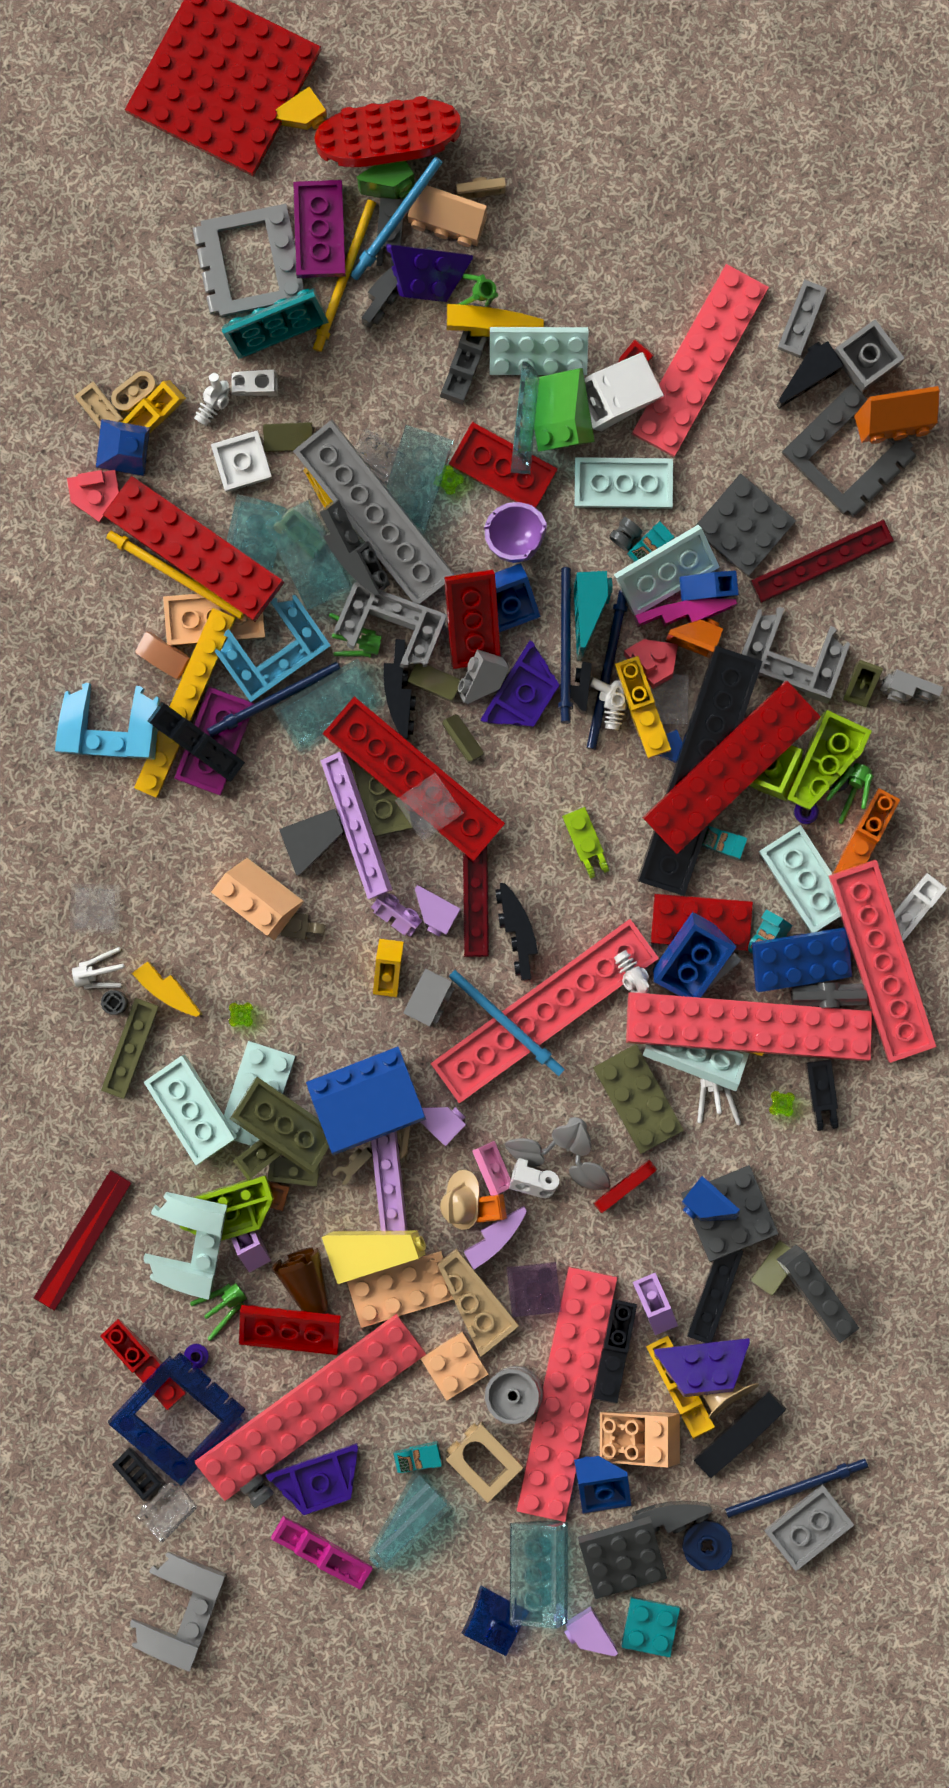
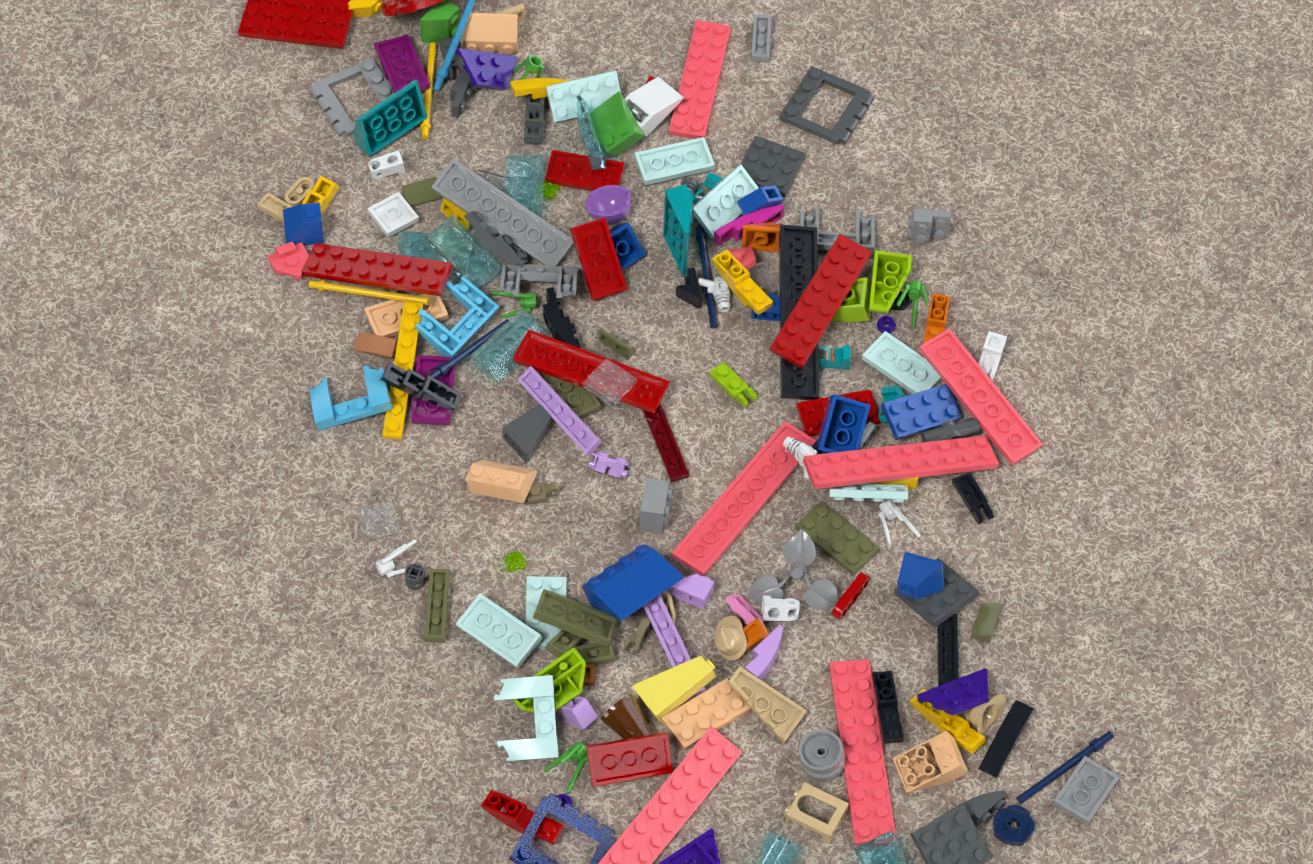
camera: 20 degrees left, 30 degrees down
dark red tile [33,1170,132,1311] -> none
yellow slope [132,961,202,1017] -> none
white piece [194,373,230,426] -> none
yellow slope [373,939,404,997] -> none
teal leg [393,1441,442,1473] -> none
olive slope [407,664,461,703] -> none
lavender slope [415,885,461,937] -> none
light nougat plate [420,1331,489,1401] -> none
dark azure bar [449,970,565,1077] -> none
light grey slope [458,649,509,704] -> none
dark purple wing [480,640,560,727] -> none
black slope [495,883,538,981] -> none
clear purple plate [507,1262,562,1317] -> none
dark blue bar [558,567,573,724] -> none
blue slope [574,1456,632,1513] -> none
lavender slope [633,1273,678,1335] -> none
dark red tile [750,519,894,603] -> none
clear neon green plate [769,1091,795,1117] -> none
black slope [776,341,844,409] -> none
dark grey brick [776,1245,859,1343] -> none
light grey brick [834,319,904,393] -> none
olive slope [843,660,883,707] -> none
orange slope [854,386,940,444] -> none

